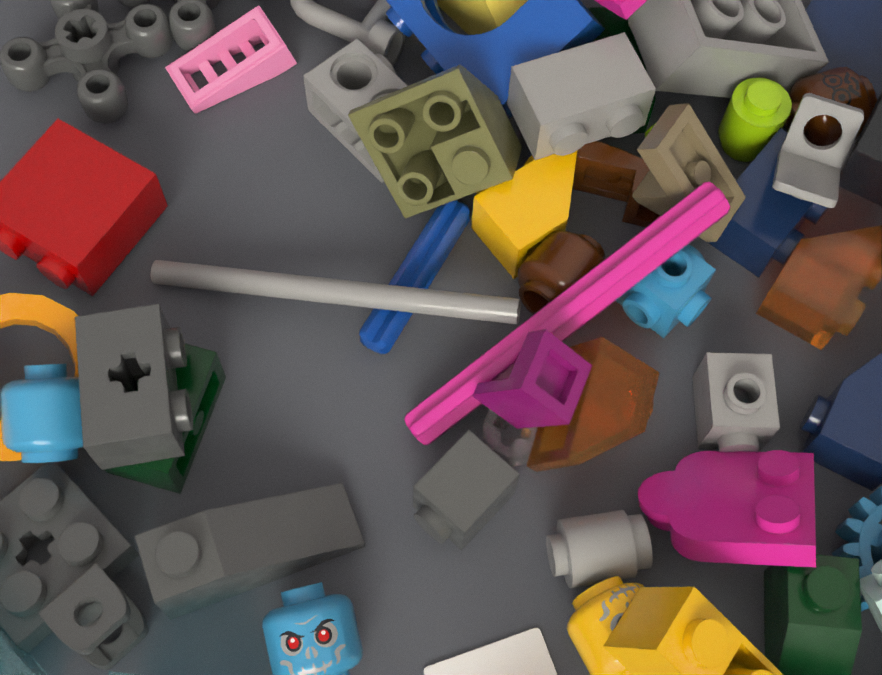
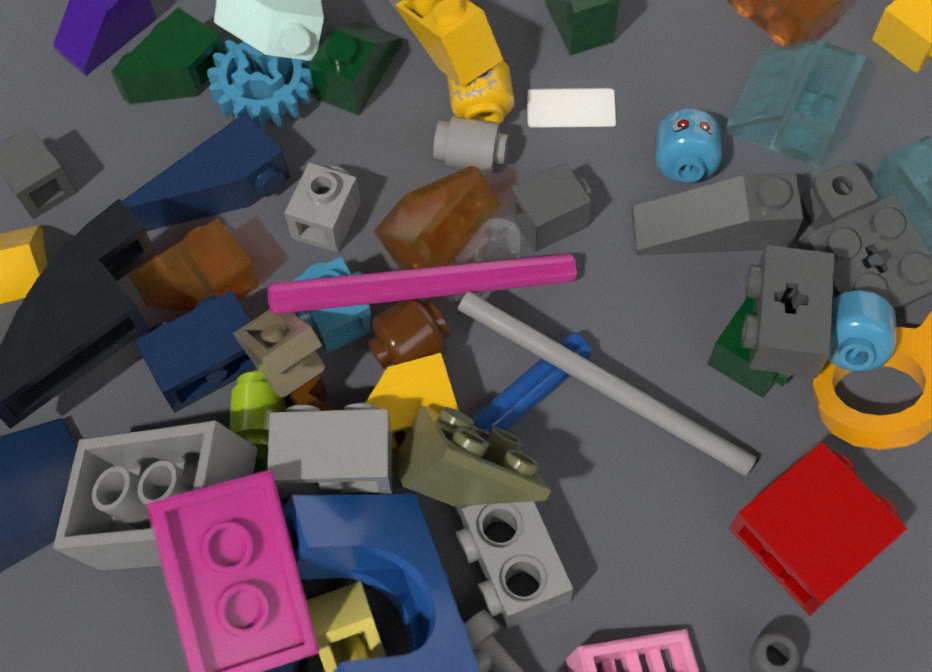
camera: 155 degrees left, 0 degrees up
magenta panel [473,329,592,429] -> none
dark pink plate [638,450,816,568] -> none
lime brick [718,77,792,162] -> none
light grey bracket [772,93,864,208] -> none
reddish brown head [784,67,877,146] -> none

